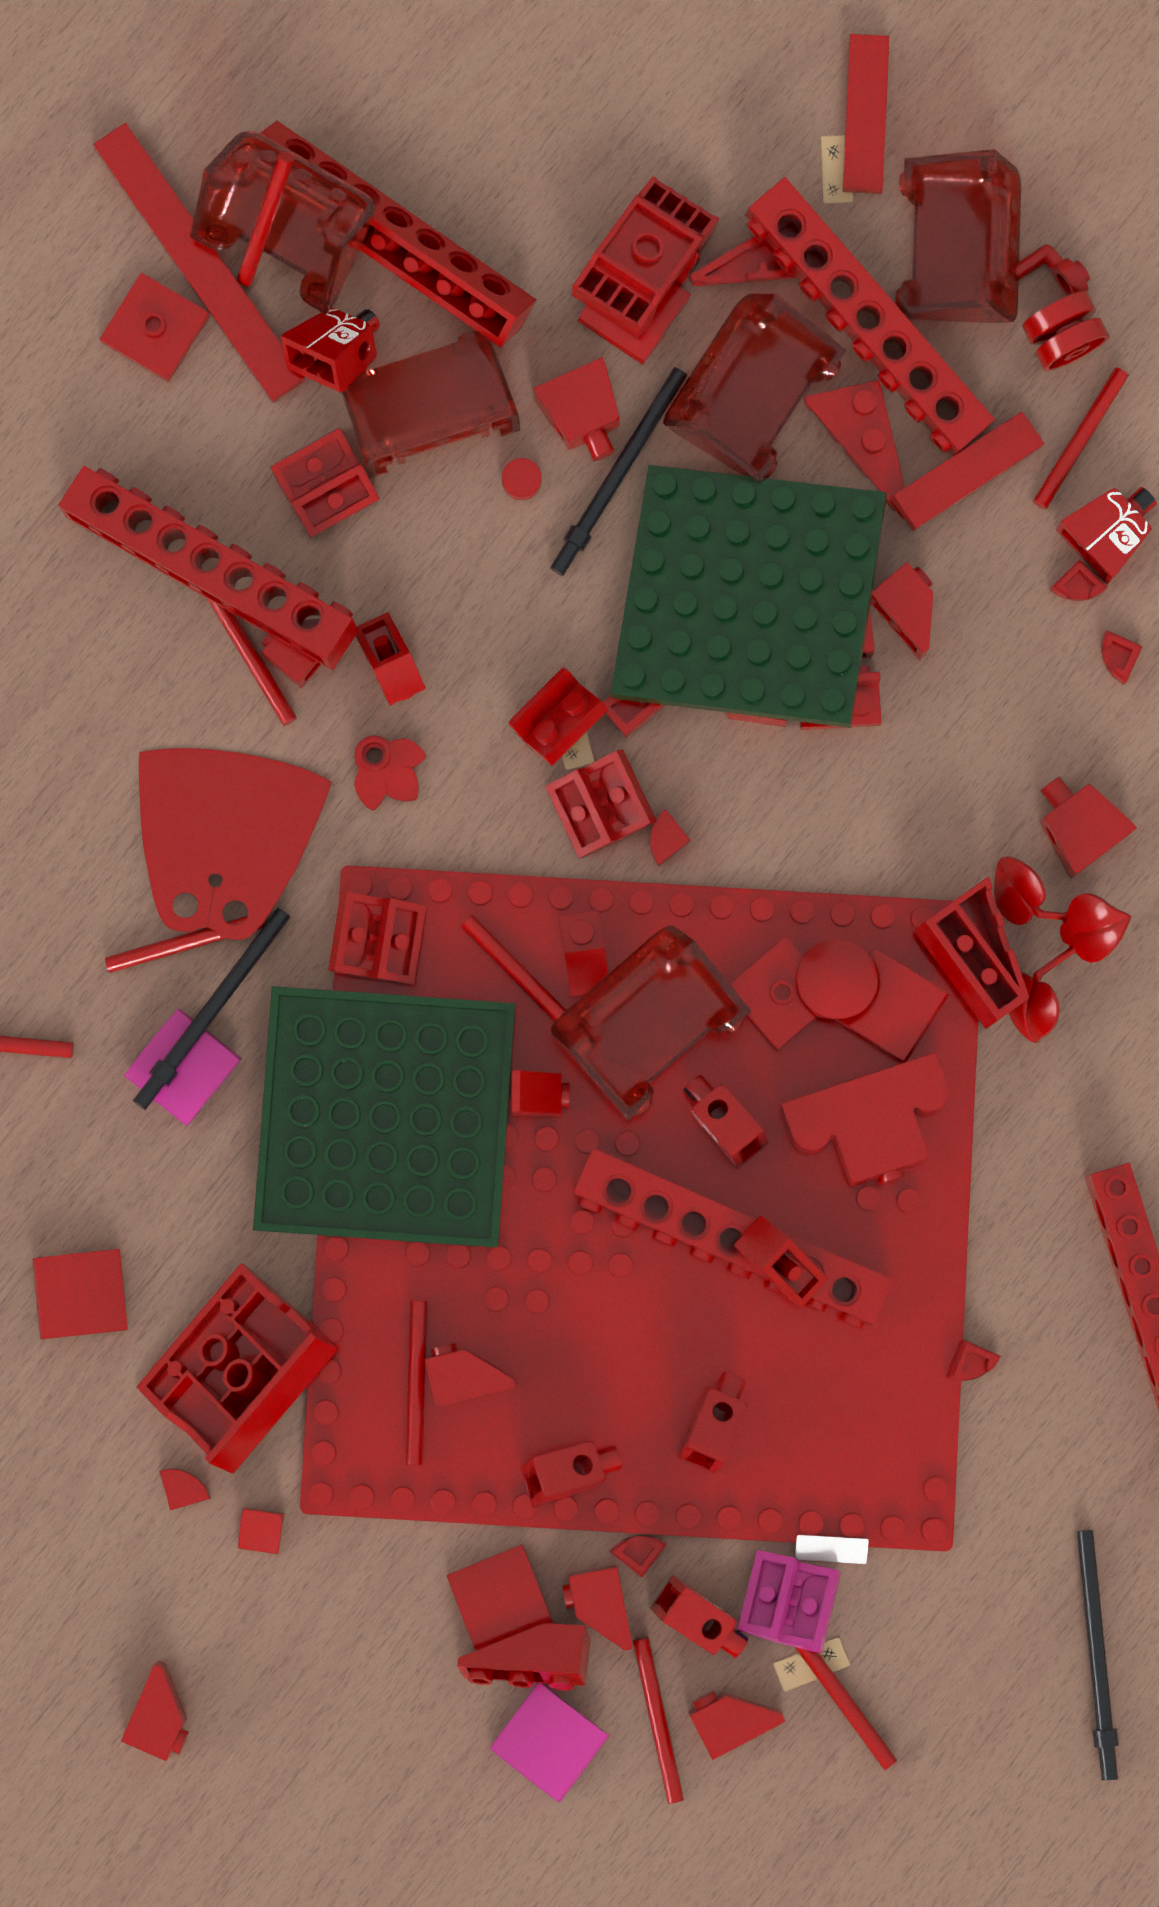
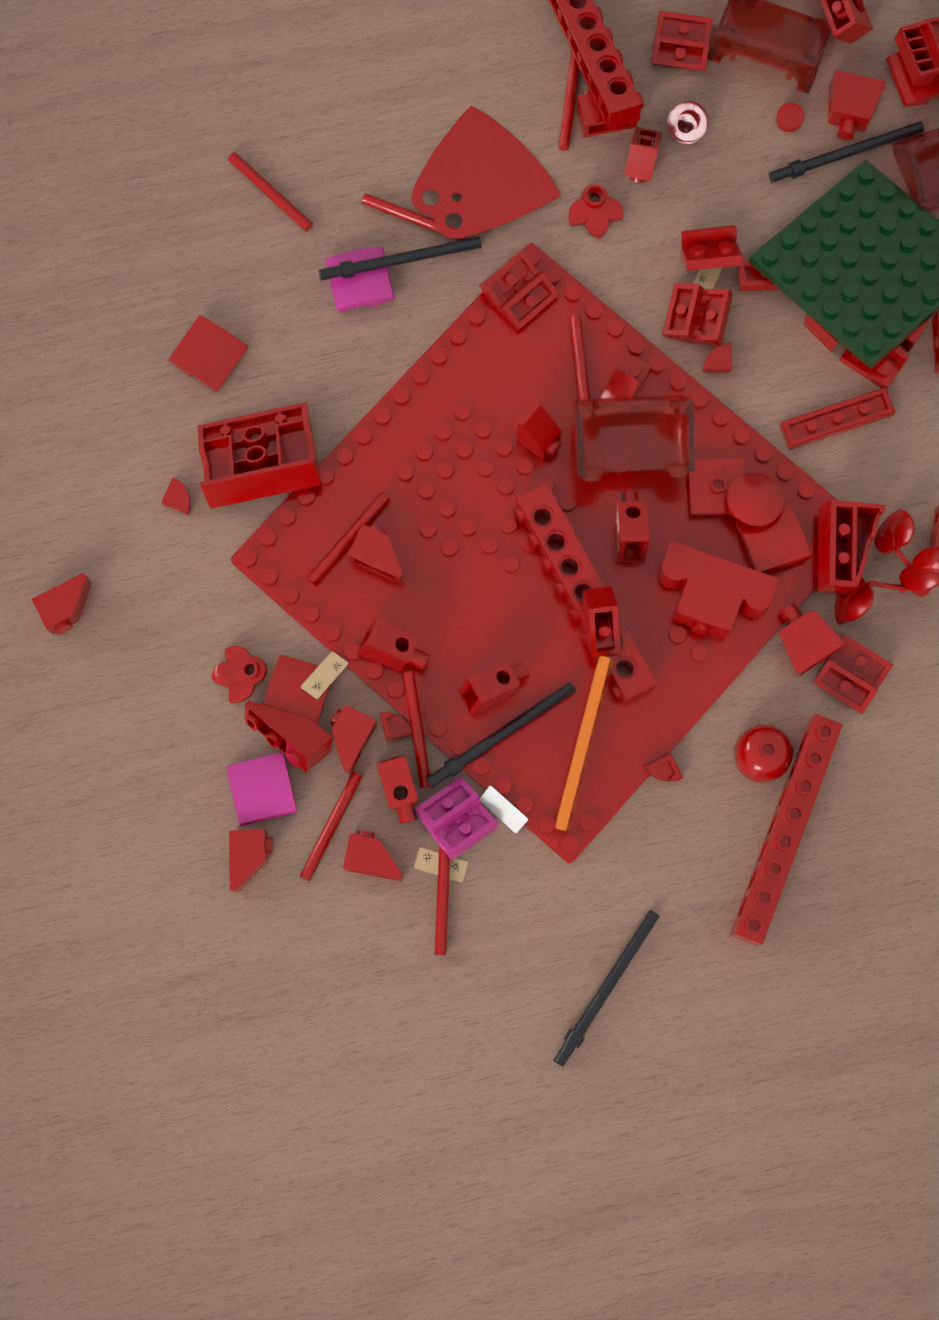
camera: 40 degrees right, 5 degrees down
red slope [238,1507,285,1554] -> none
dark green plate [253,986,516,1248] -> none
none -> red plate [211,645,267,703]
none -> red slope [229,829,273,892]
none -> tan sticker [301,651,348,699]
none -> red bar [403,671,430,788]
none -> black bar [425,682,576,788]
none -> orange tile [555,656,613,831]
none -> plate [667,101,709,144]
none -> red cylinder [734,724,793,783]
none -> red tile [779,387,896,450]
none -> red torso [779,603,846,677]
none -> red slope [813,633,893,714]

